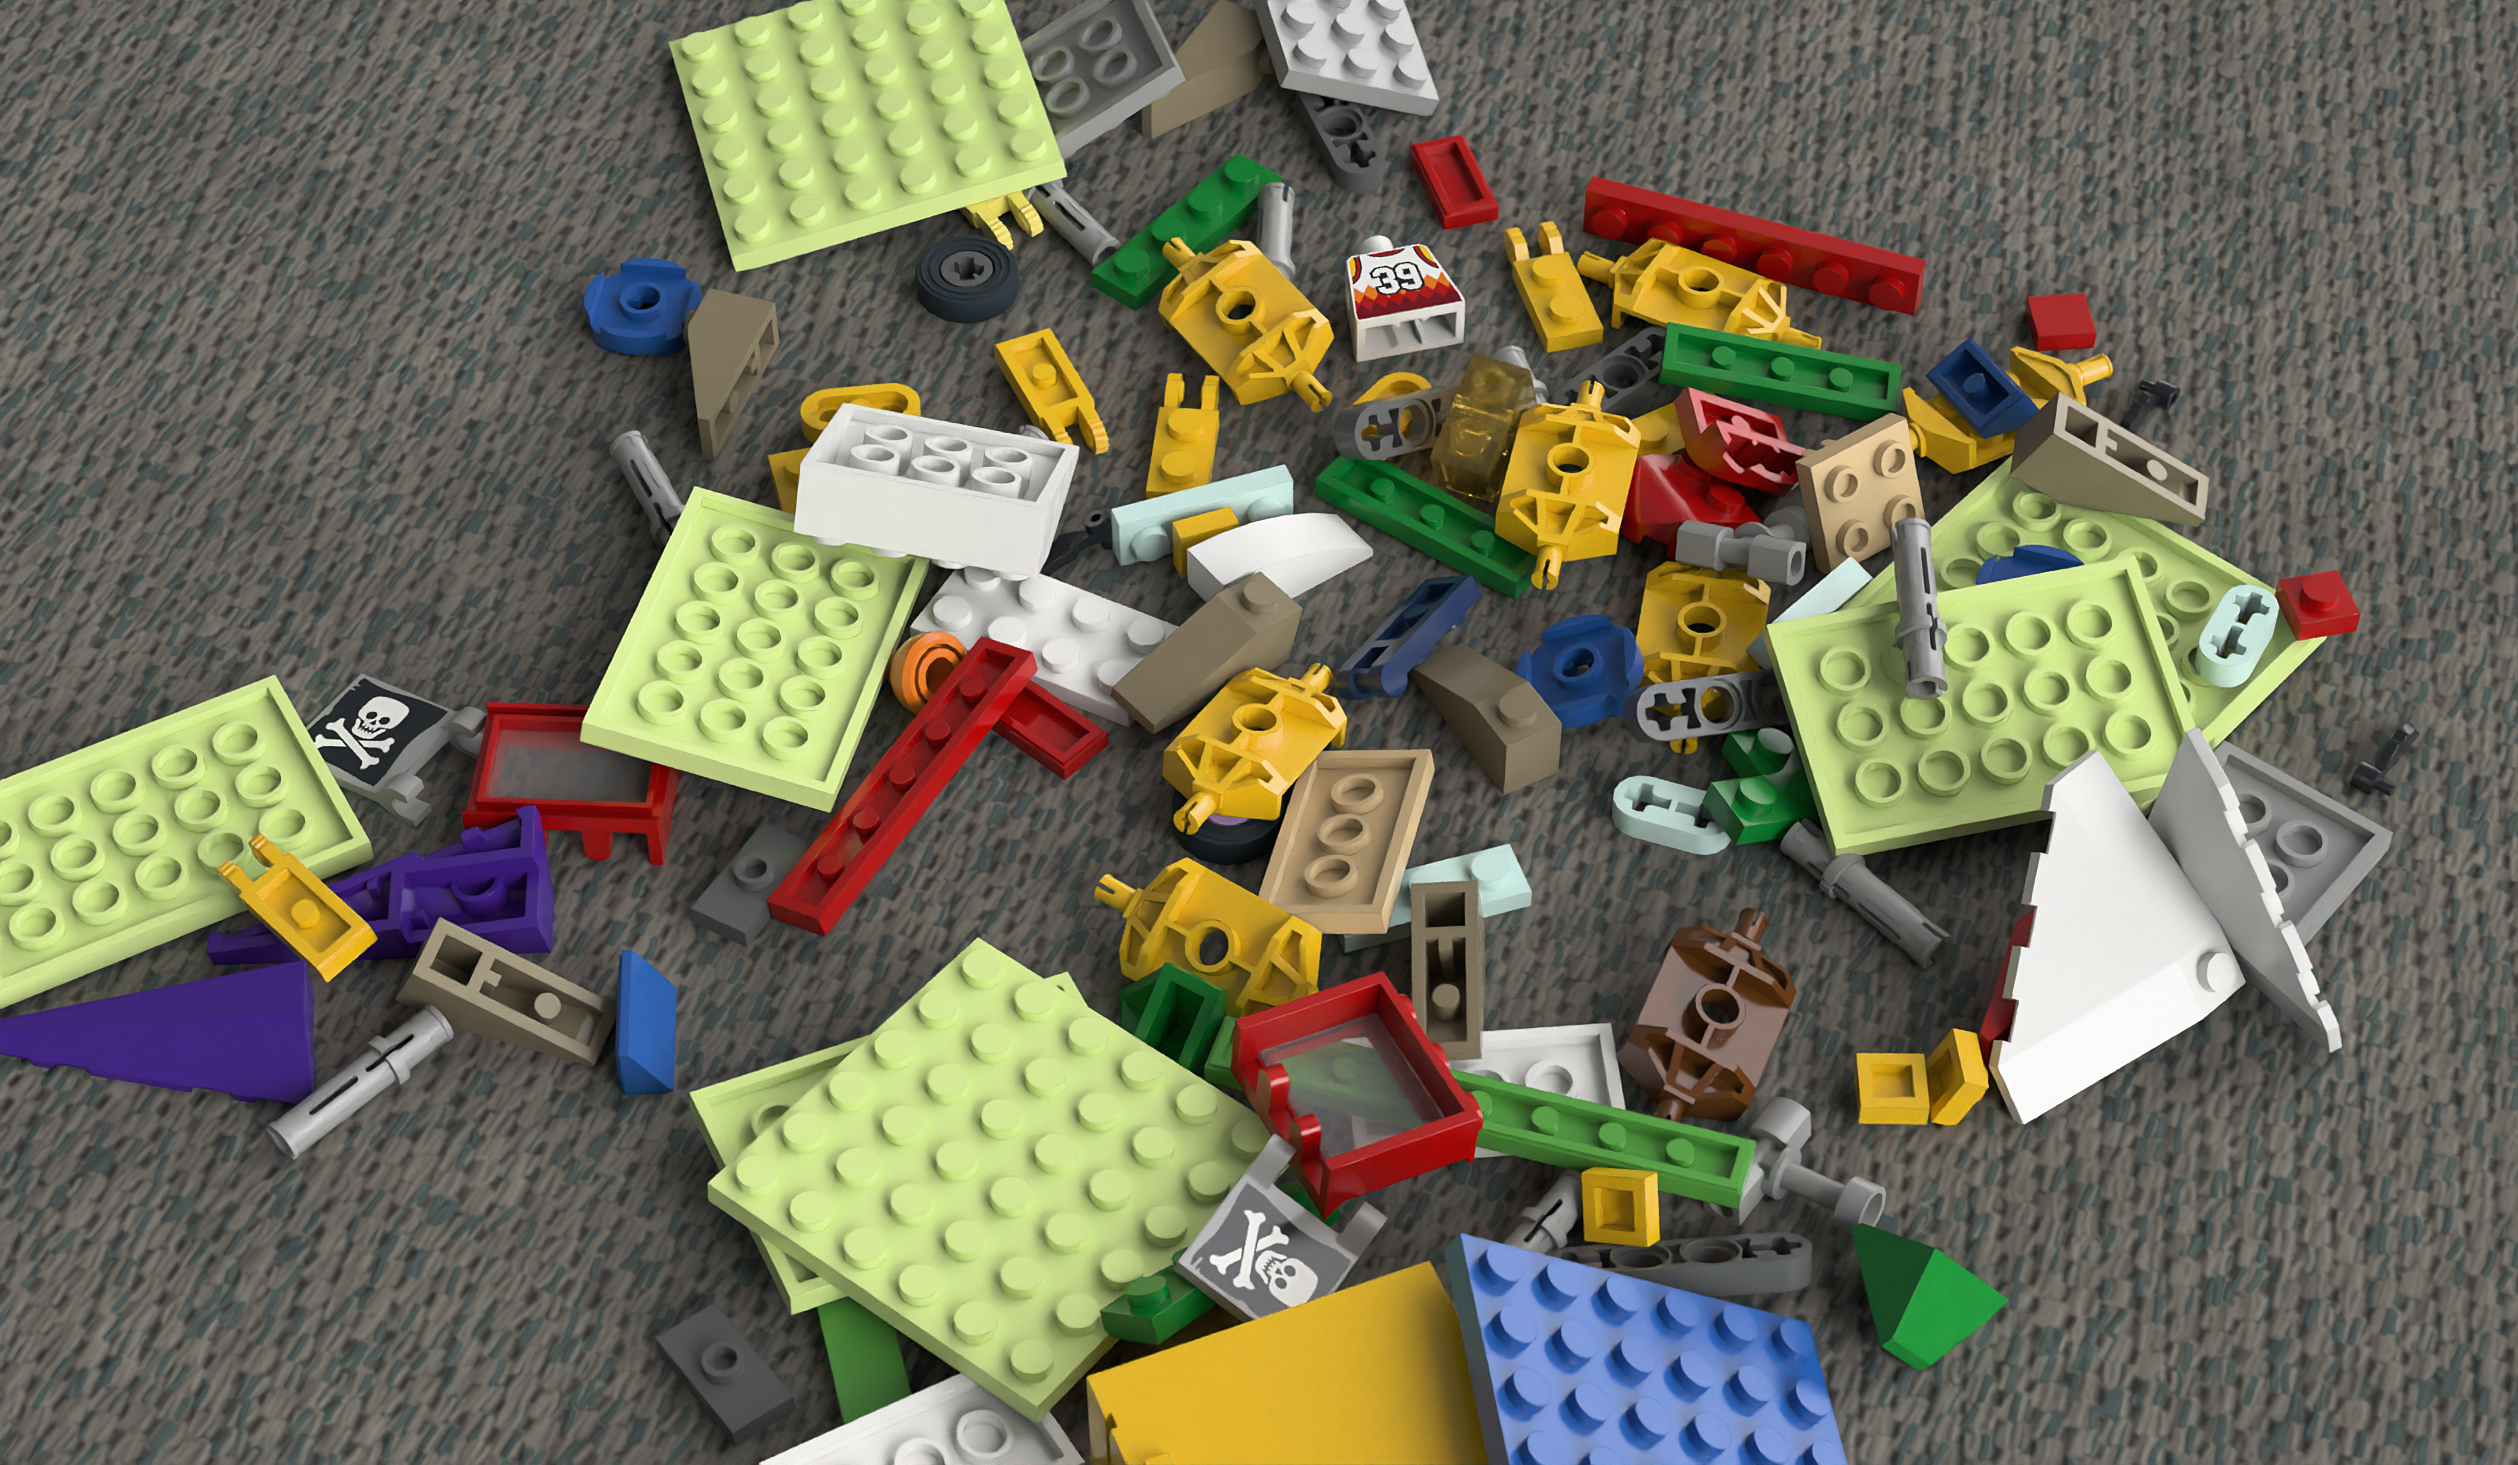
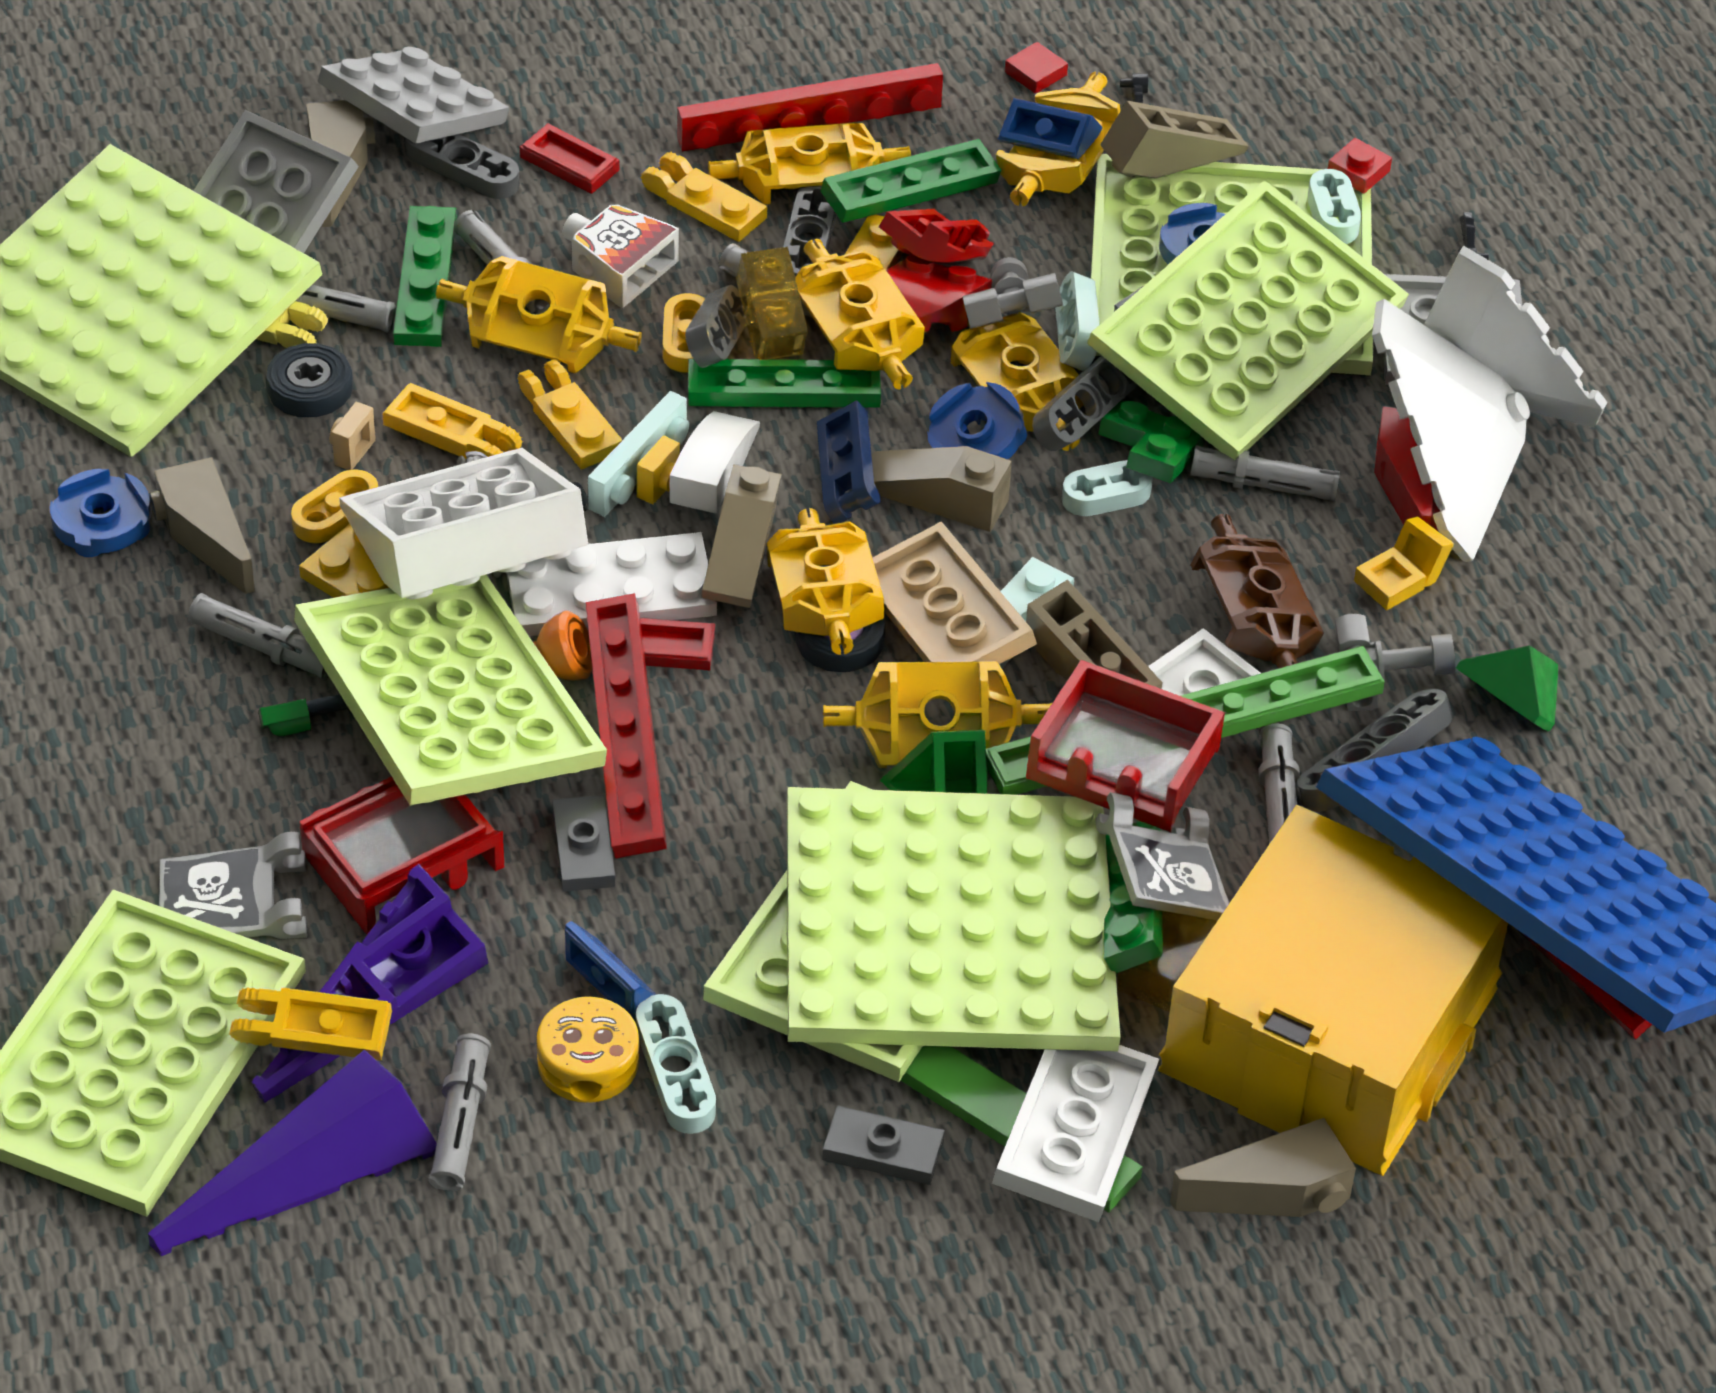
camera: 40 degrees left, 0 degrees up
dark tan slope [395,917,617,1067] -> none
yellow plate [1581,1166,1660,1247] -> none
tan plate [1795,413,1926,575] -> none
light grey pin [1889,518,1948,700] -> none
none -> green piece [258,694,349,736]
none -> tan plate [329,401,376,470]
none -> yellow head [537,997,639,1103]
none -> light aqua beam [636,994,716,1134]

